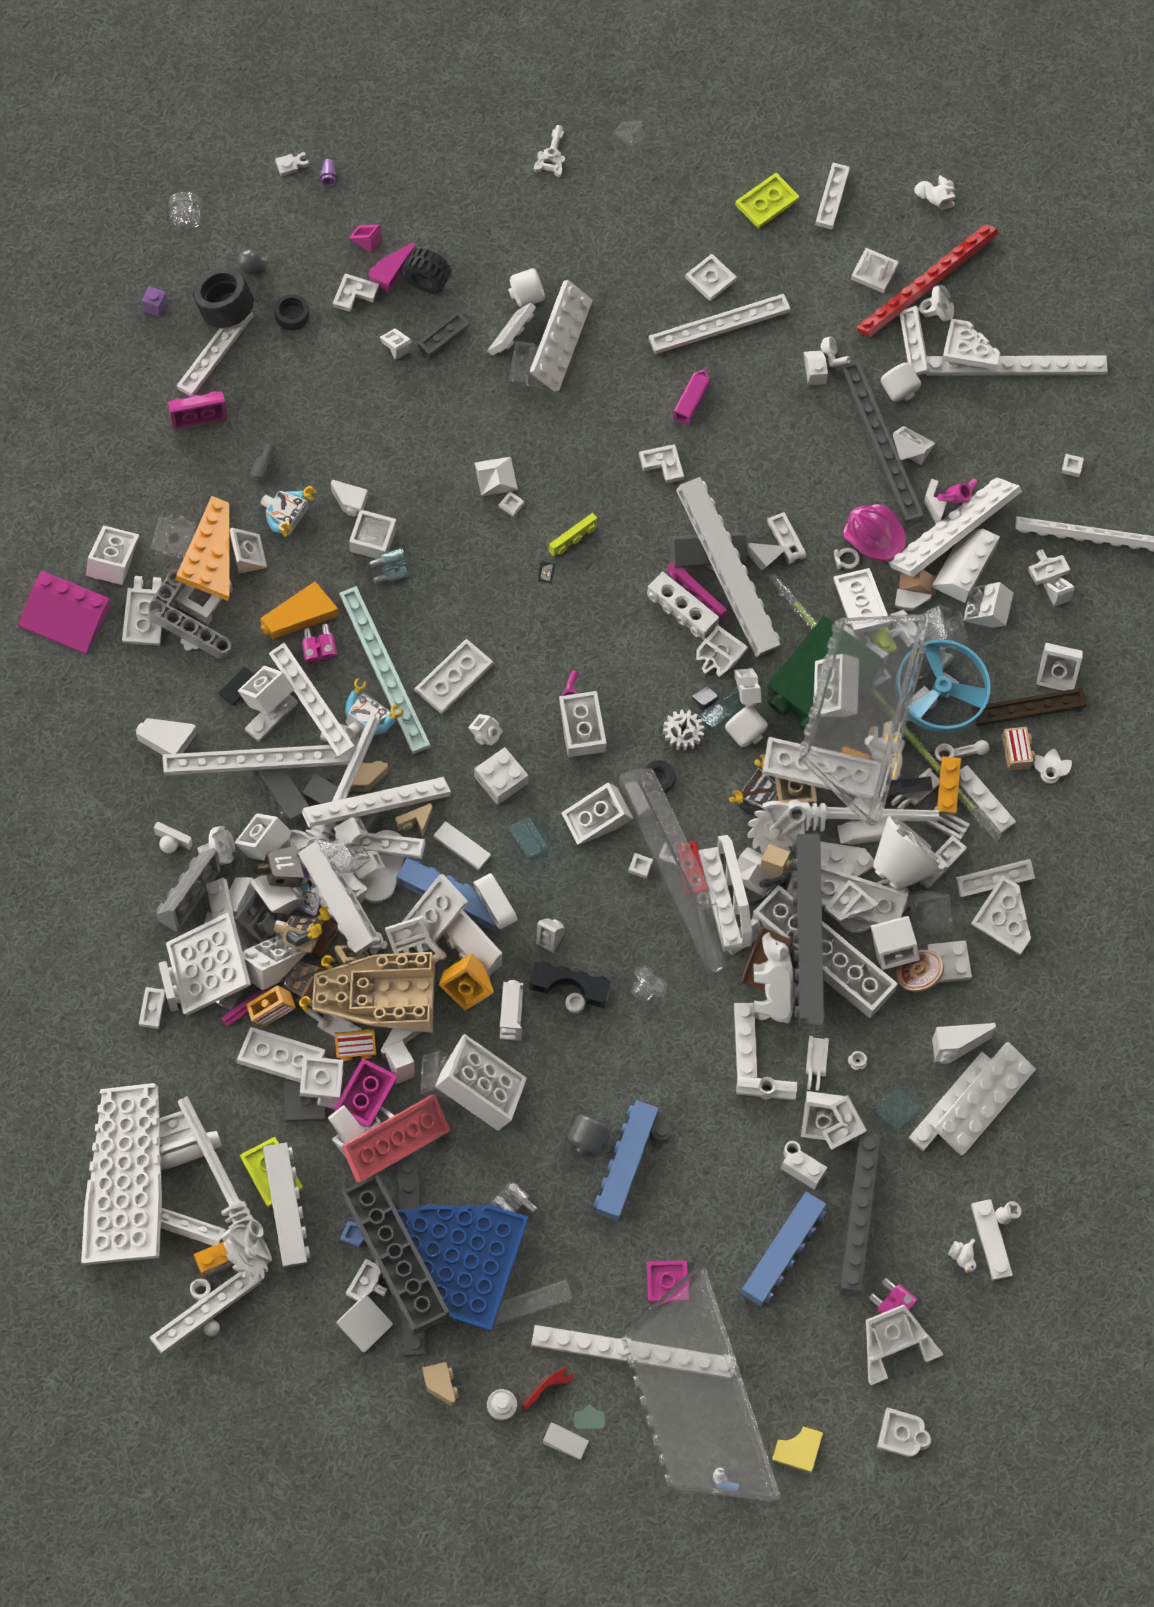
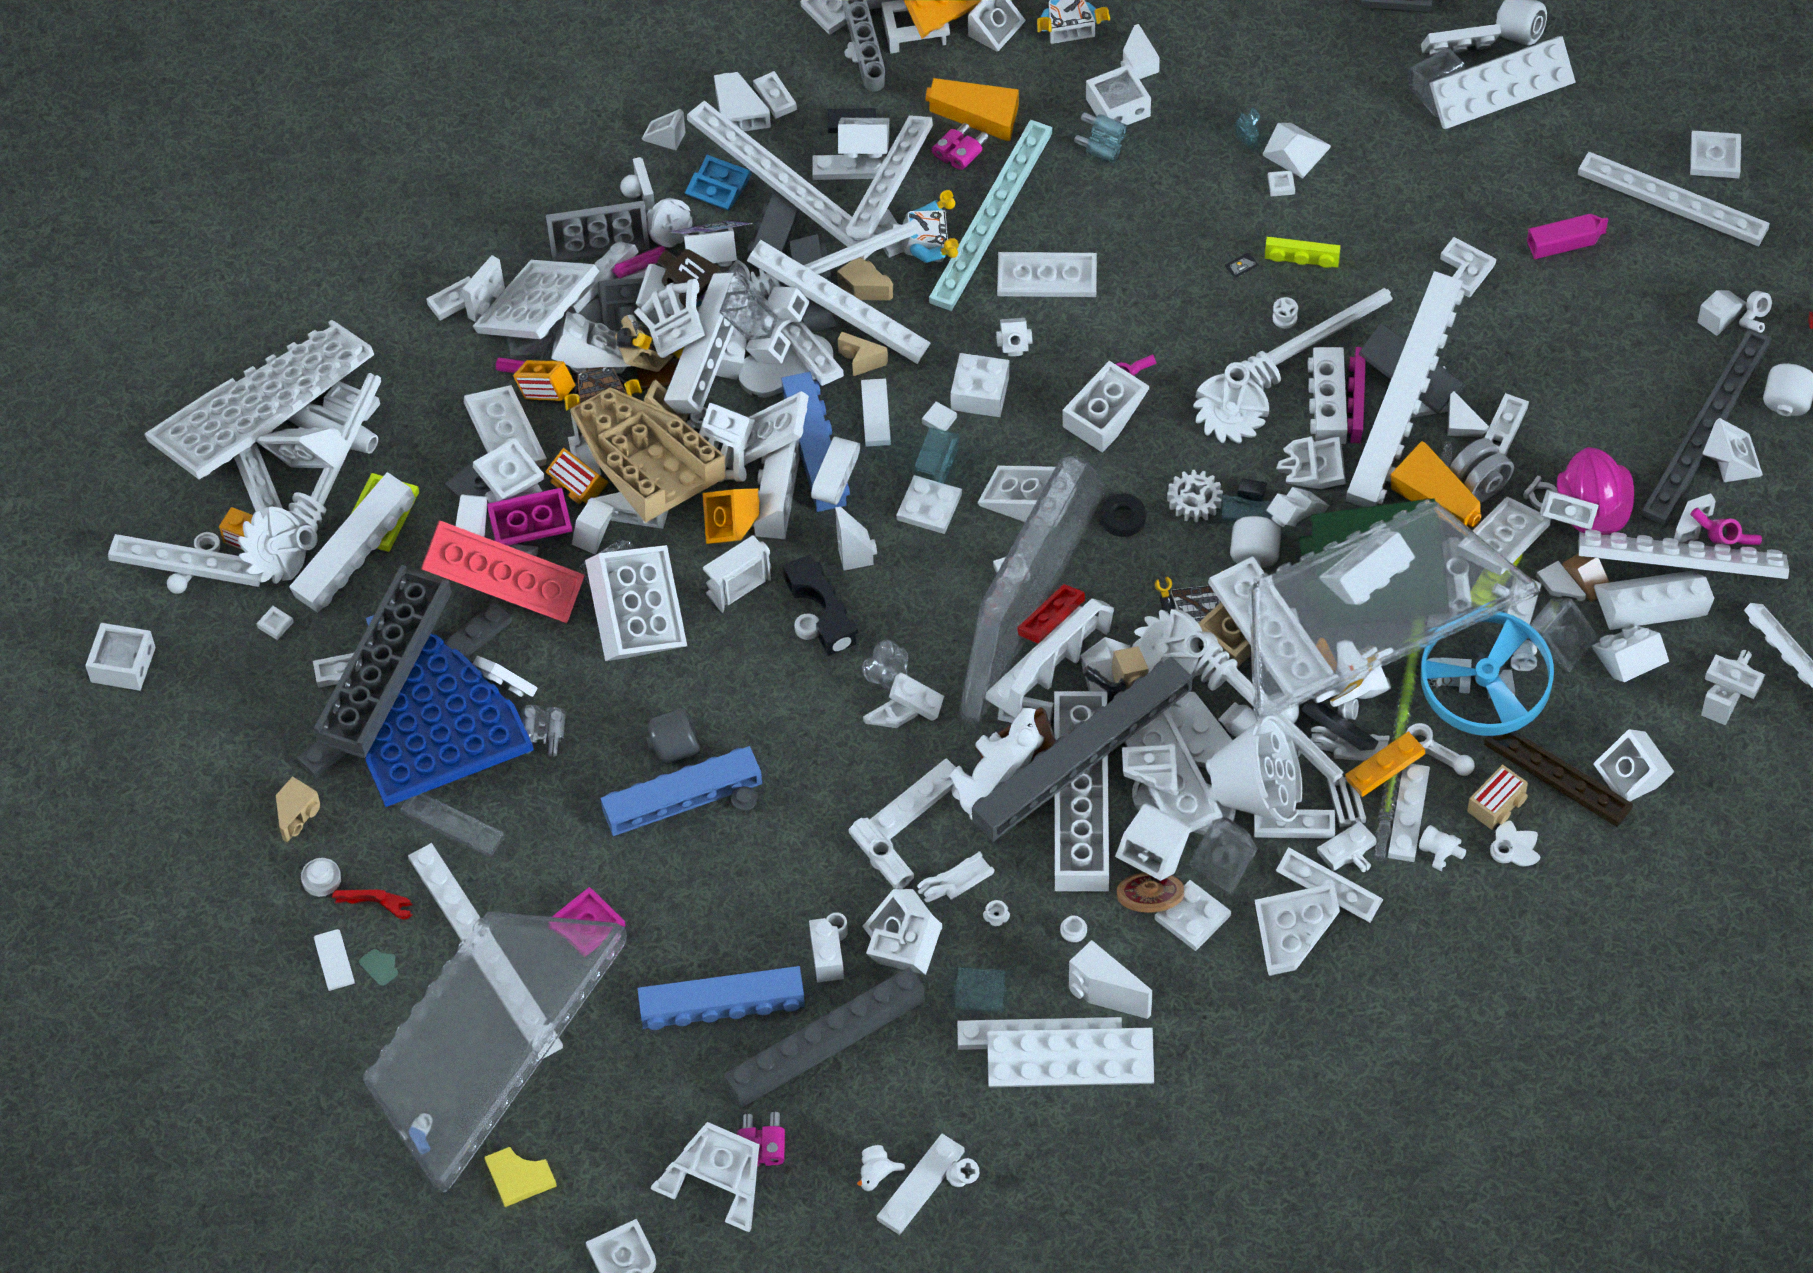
camera: 55 degrees right, 10 degrees down
white tile [336,1294,393,1353] -> none
none -> white piece [86,623,156,691]
none -> white slope [256,427,348,468]
none -> white tile [257,606,294,640]
none -> white plate [473,655,537,697]
none -> dark pink axle [612,246,668,278]
none -> white plate [634,279,705,358]
none -> white slope [642,109,686,150]
none -> sticker [669,221,752,234]
none -> dark azure slope [685,155,752,211]
none -> white plate [753,71,797,119]
none -> white tile [863,699,918,728]
none -> white plate [889,672,944,721]
none -> white plate [896,475,962,534]
none -> white tile [922,402,957,435]
none -> white plate [1060,916,1087,942]
none -> white piece [1193,288,1393,444]
none -> clear light blue plate [1236,107,1260,150]
none -> white wheel [1272,297,1298,329]
none -> white plate [1317,821,1376,872]
none -> light orange slope [1390,441,1481,534]
none -> white piece [1419,825,1466,871]
none -> light grey wheel [1449,438,1514,503]
none -> white slope [1540,489,1599,530]

